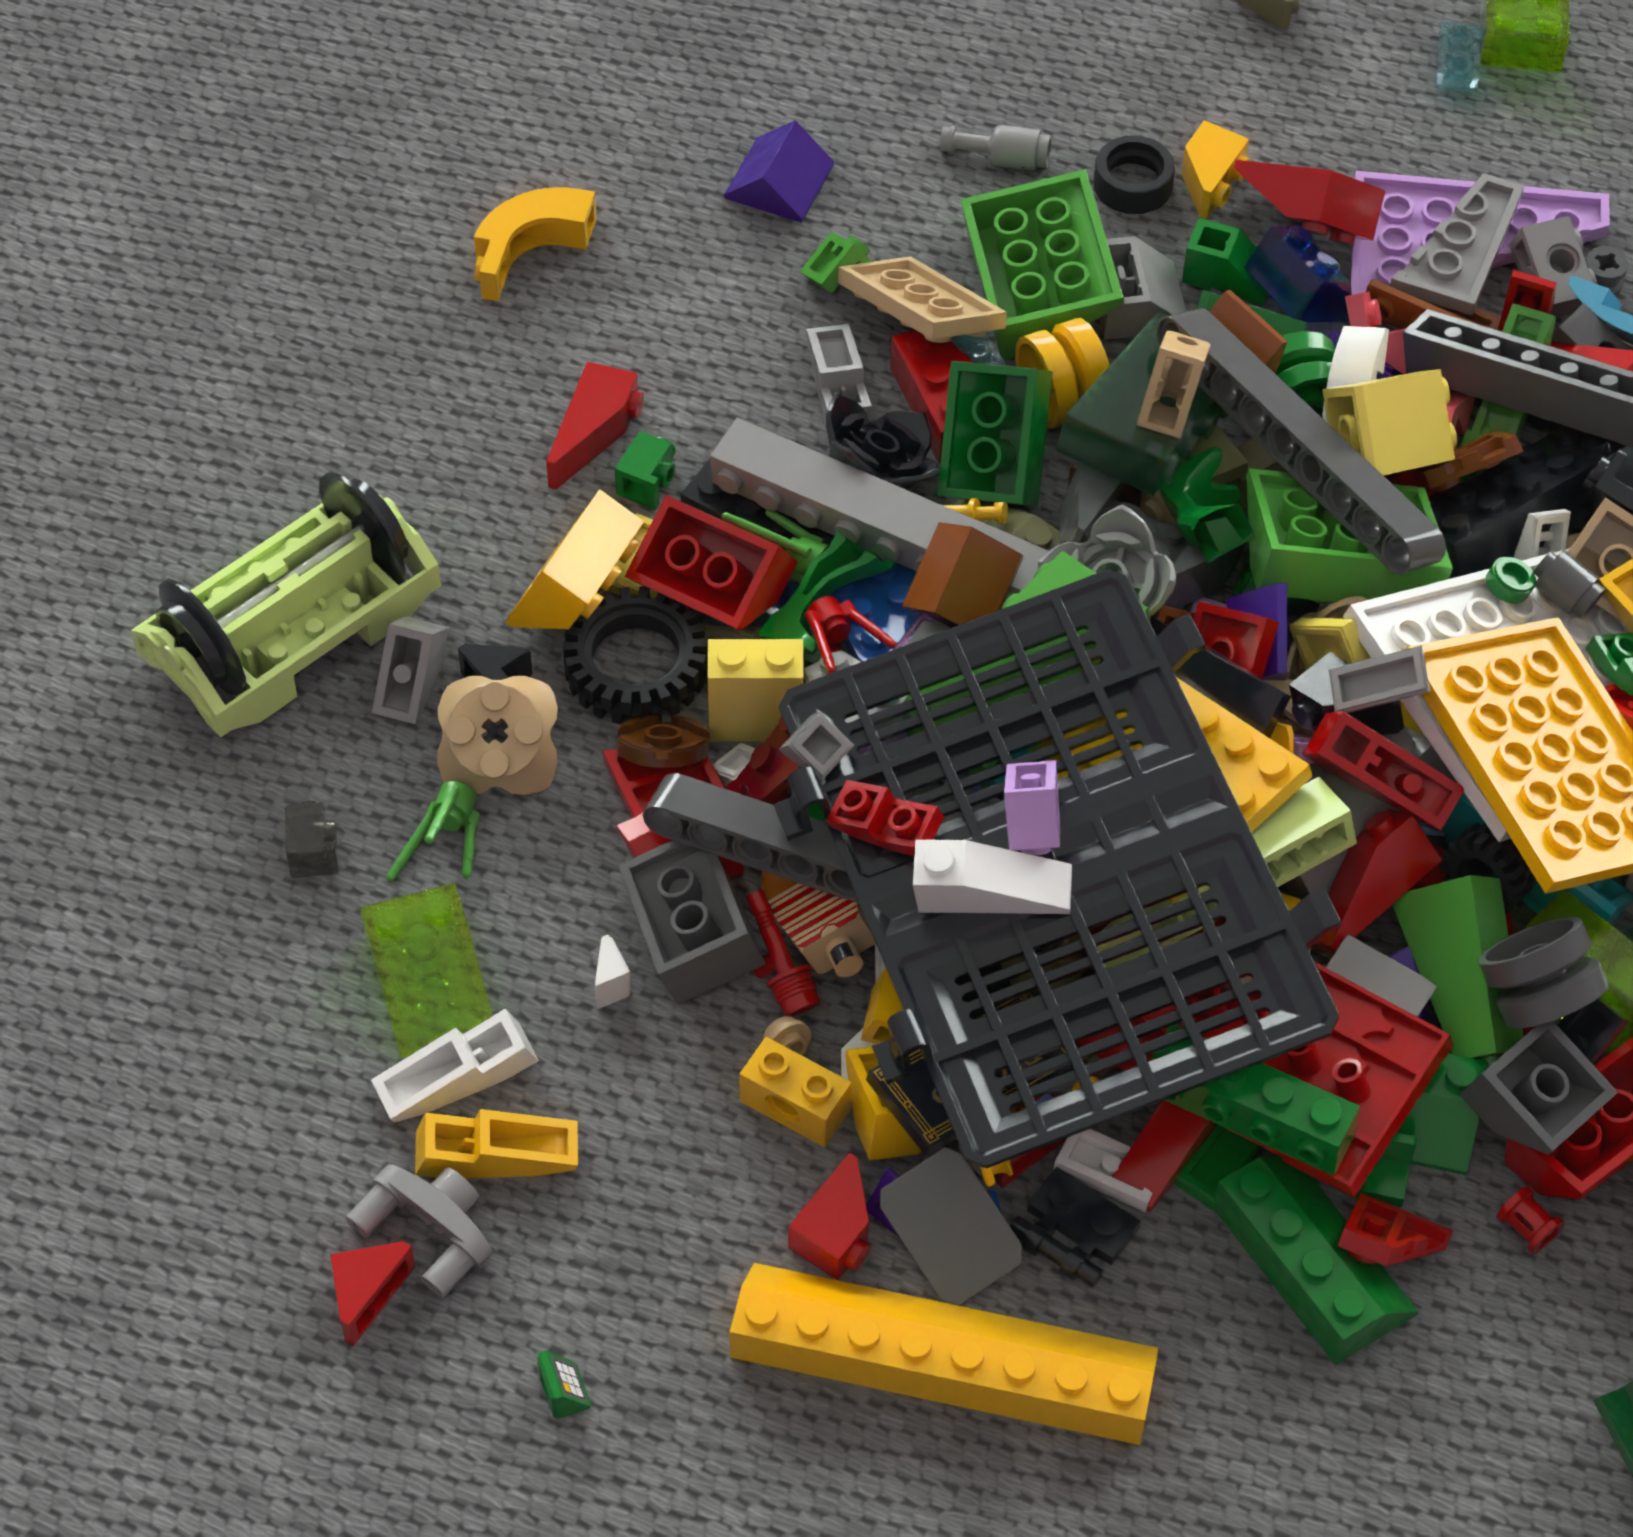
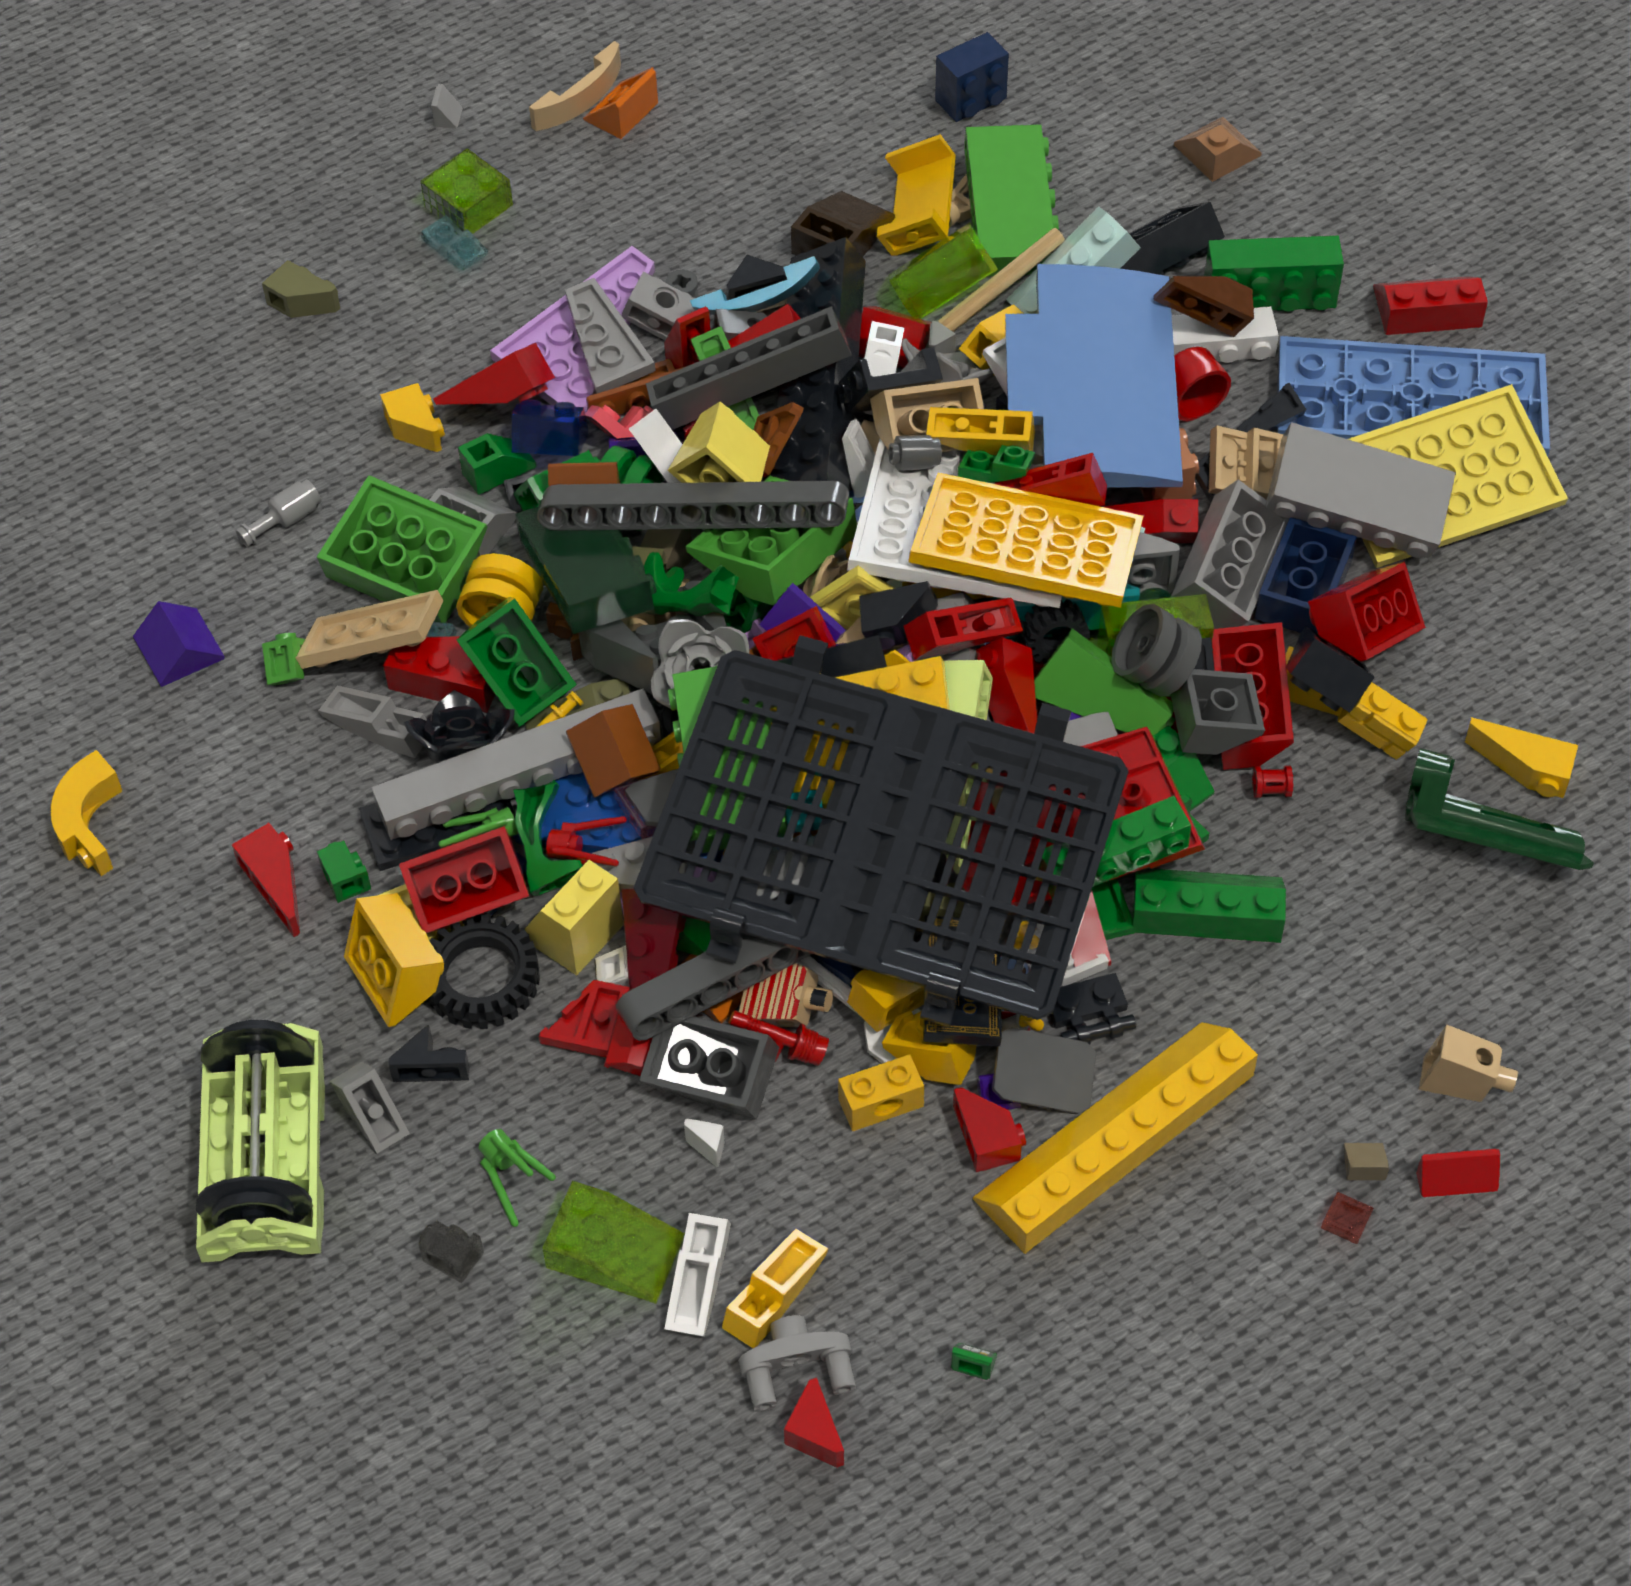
camera: 50 degrees left, 0 degrees up
tan brick [437,676,558,795] -> none
reddish brown tile [616,715,711,768] -> none
tan plate [763,1016,811,1056] -> none
light grey slope [779,711,854,781] -> none
red slope [826,780,944,856] -> none
white slope [913,840,1072,914] -> none
lavender slope [1004,760,1061,856] -> none
black tyre [1094,135,1175,214] -> none
tan torso [1136,331,1211,438] -> none
light grey tile [1328,645,1430,713] -> none
red wing [1338,1193,1453,1266] -> none
green tile [1486,557,1536,604] -> none

